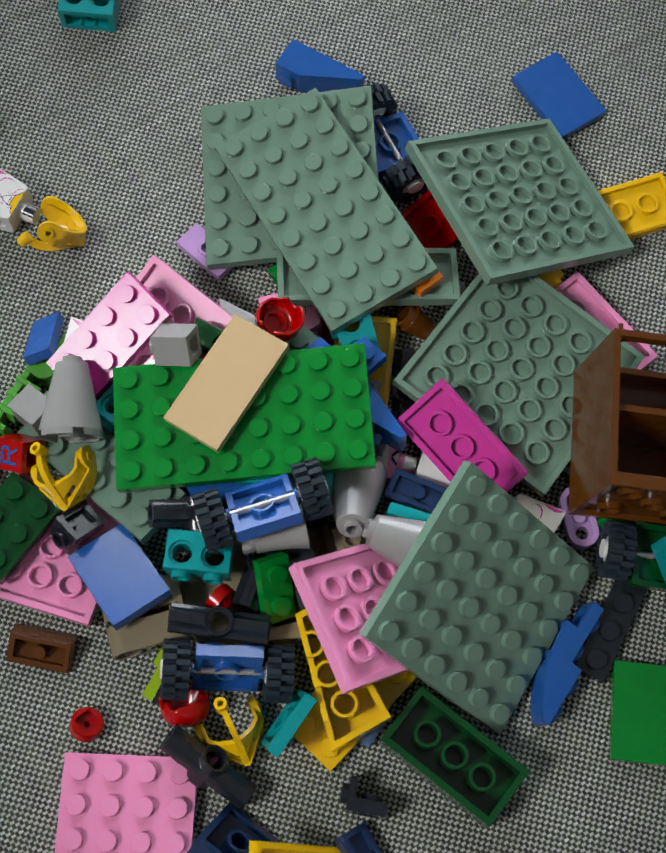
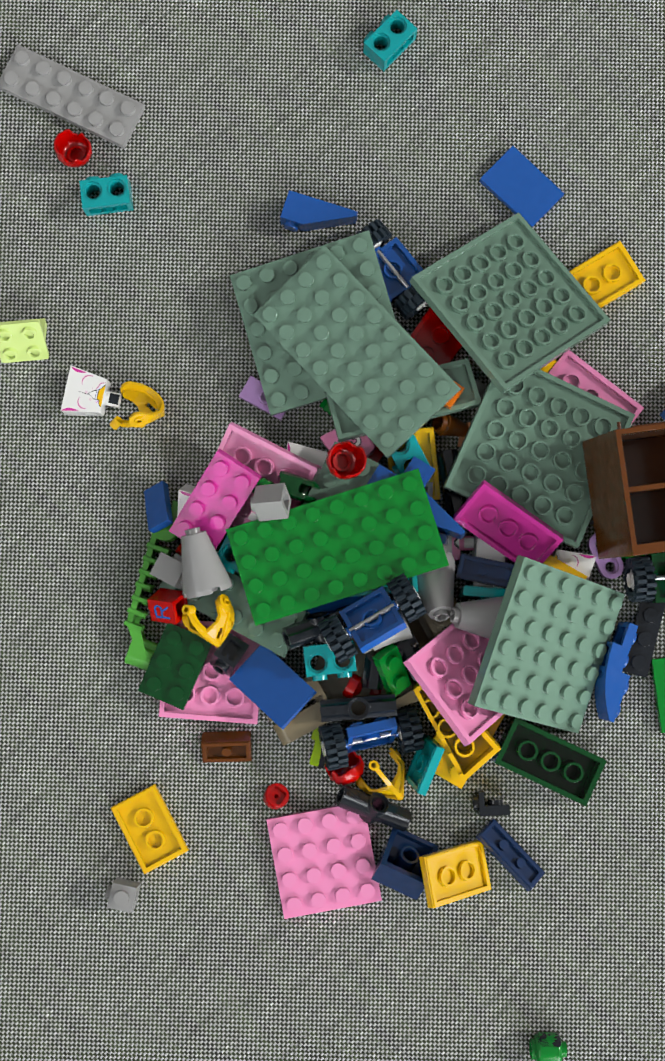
camera: 10 degrees left, 15 degrees up
tan tile [163,314,289,453] -> none

